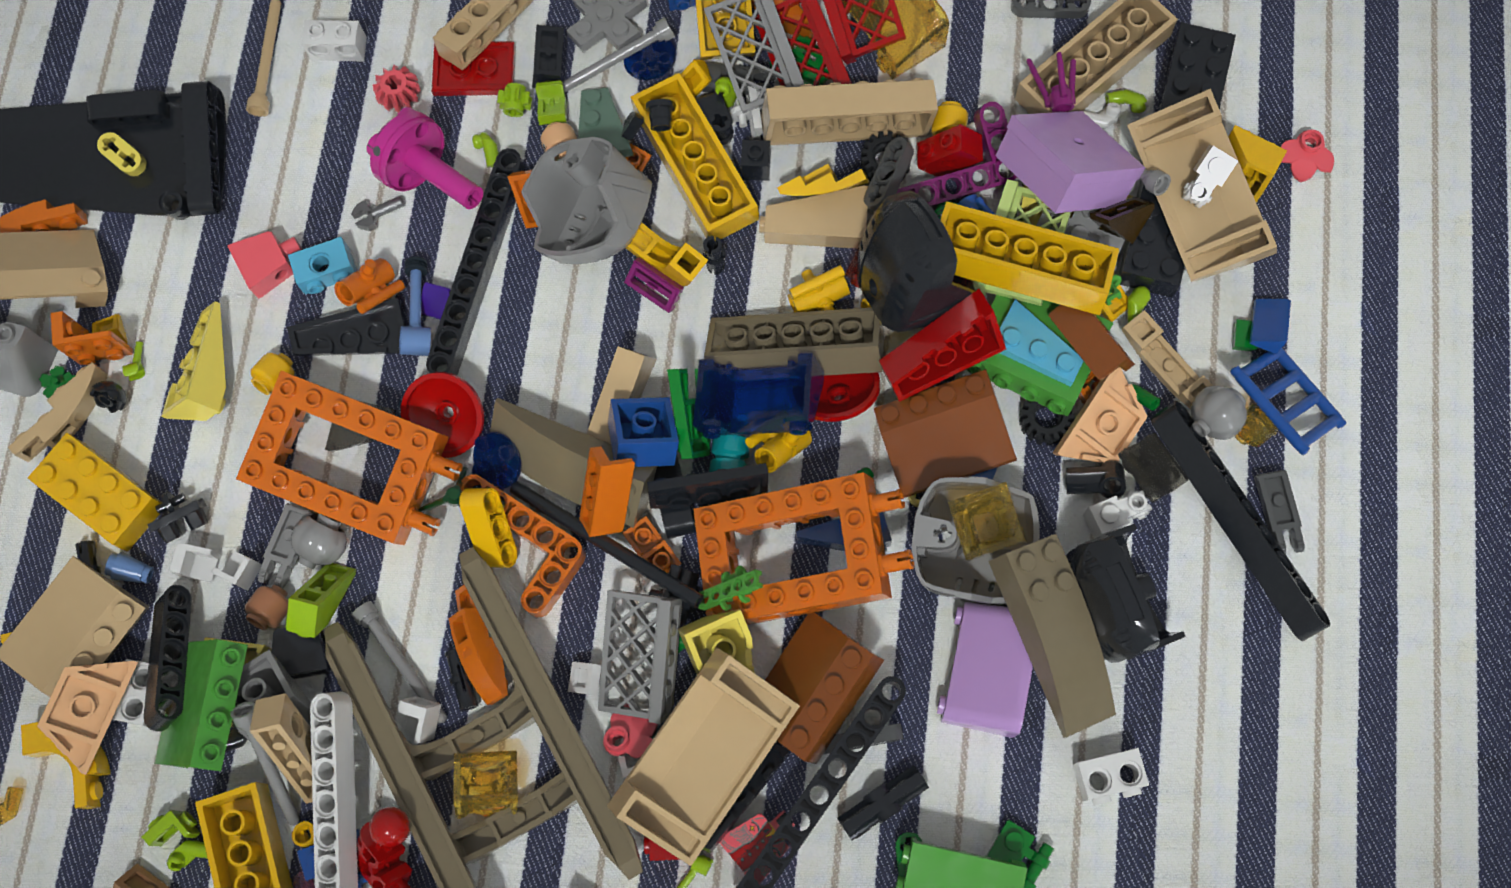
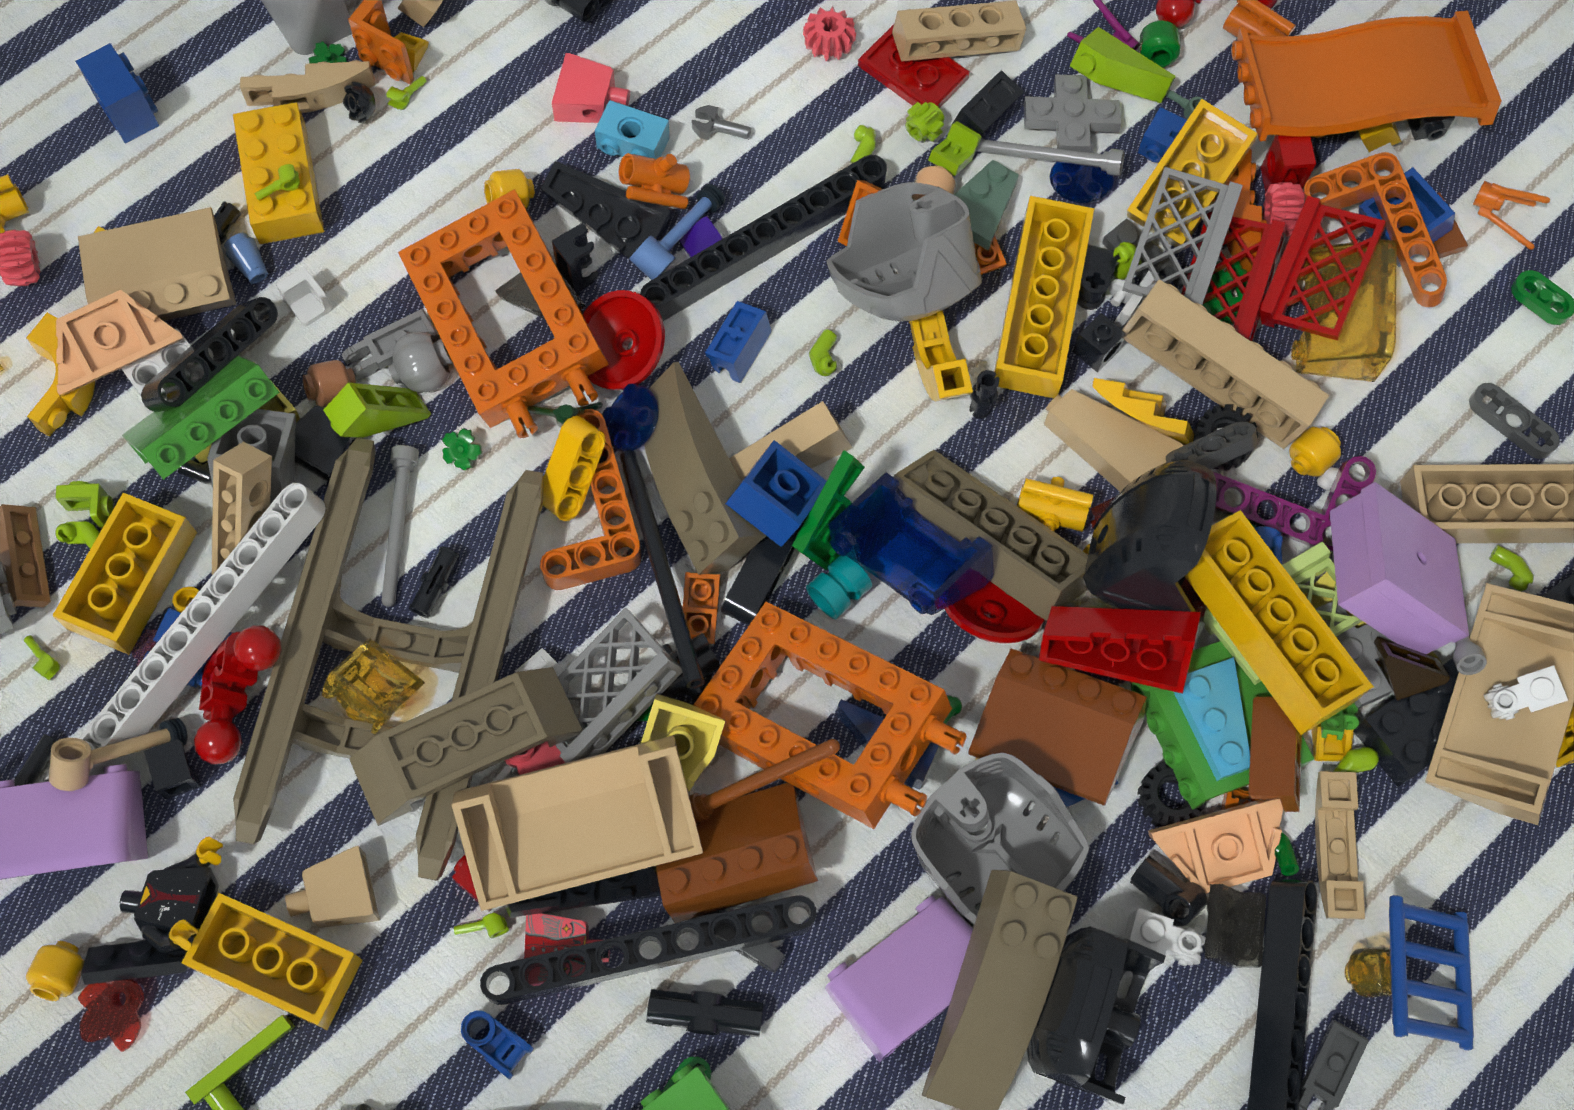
camera: 30 degrees right, 5 degrees down
black hips [148,491,208,543] -> none
light yellow wedge [161,301,226,421] -> none
white panel [211,551,262,591] -> none
light grey piece [230,702,300,826] -> none
dark pink piece [366,107,483,209] -> none
white panel [397,696,441,744] -> none
orange slope [449,585,508,705] -> none
orange panel [579,446,635,537] -> none
black tile [622,111,644,141] -> none
magenta tile [624,257,684,313] -> none
black piece [646,99,674,132] -> none
black wing [647,463,768,509] -> none
yellow slope [681,59,712,98] -> none
bright green piece [698,566,763,611] -> none
yellow pin [745,413,812,473] -> none
red brick [917,124,983,177] -> none
clear yellow brick [948,482,1028,561] -> none
magenta plant [1026,52,1076,112] -> none
white arm [1083,102,1121,129] -> none
light grey plant [1191,386,1247,440] -> none
green tile [1232,319,1259,351] -> none
blue slope [1249,299,1291,354] -> none
none -> lime hand [254,164,300,200]
none -> dark tan slope [349,667,583,826]
none -> green plant [442,428,483,470]
none -> black hinge [552,222,598,297]
none -> dark orange piece [689,739,840,825]
none -> blue hinge [705,301,772,383]
none -> lime arm [809,329,837,376]

